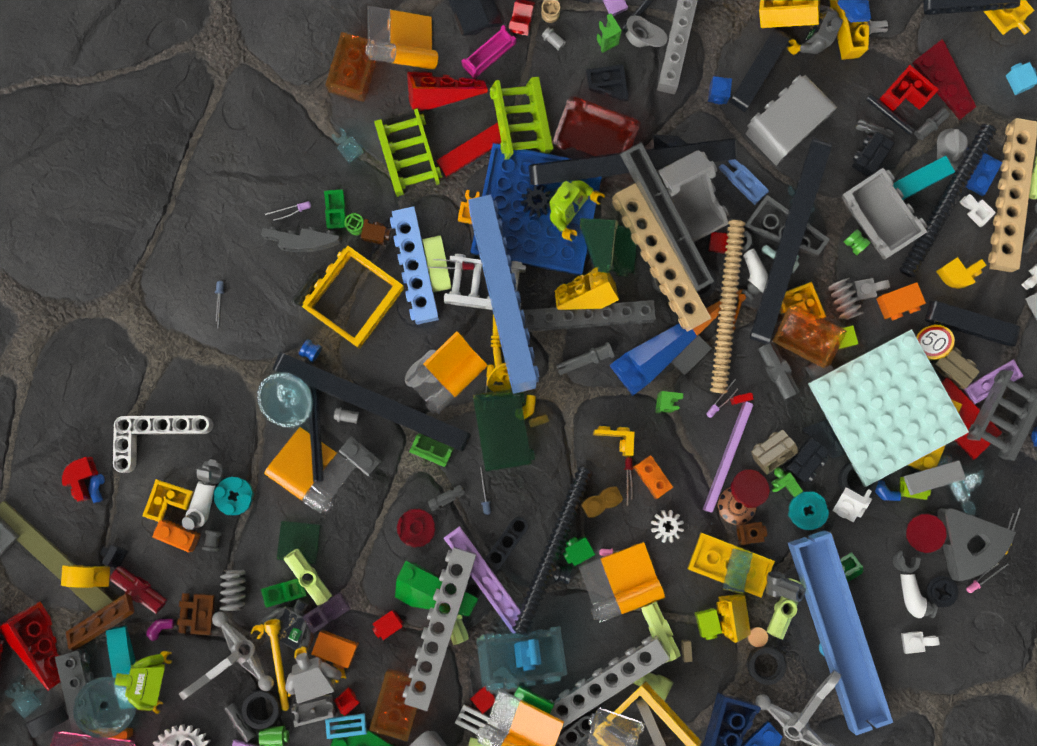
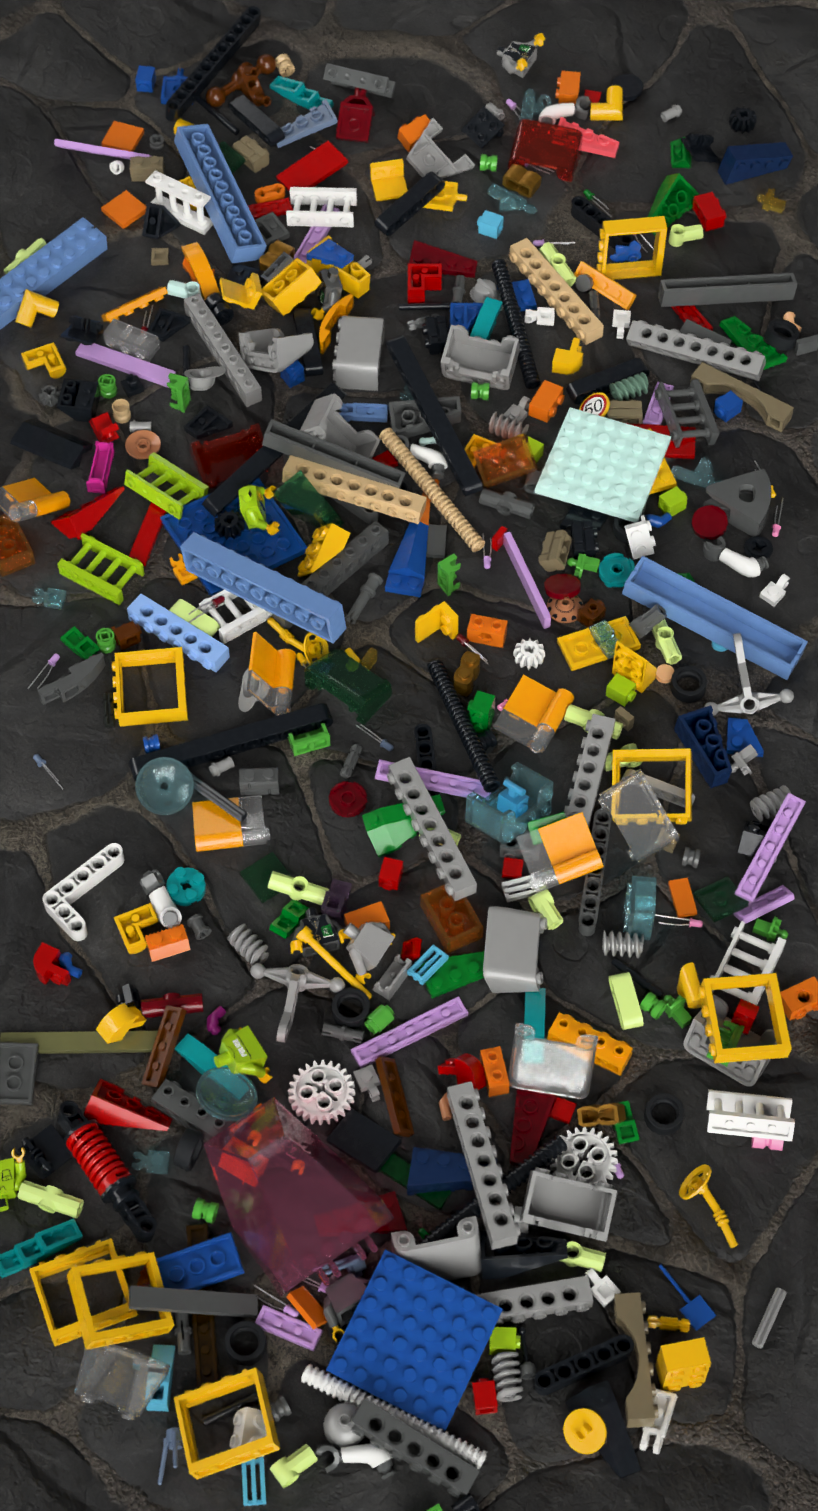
camera: 40 degrees left, 25 degrees down
reddish brown plate [177,593,215,635] -> none
light grey tile [904,461,966,496] -> none
none -> nougat dish [125,430,161,459]
none -> light grey windscreen [239,328,314,373]
none -> light orange slope [319,294,354,354]
none -> blue wing [450,303,483,332]
none -> sand green piece [609,372,649,401]

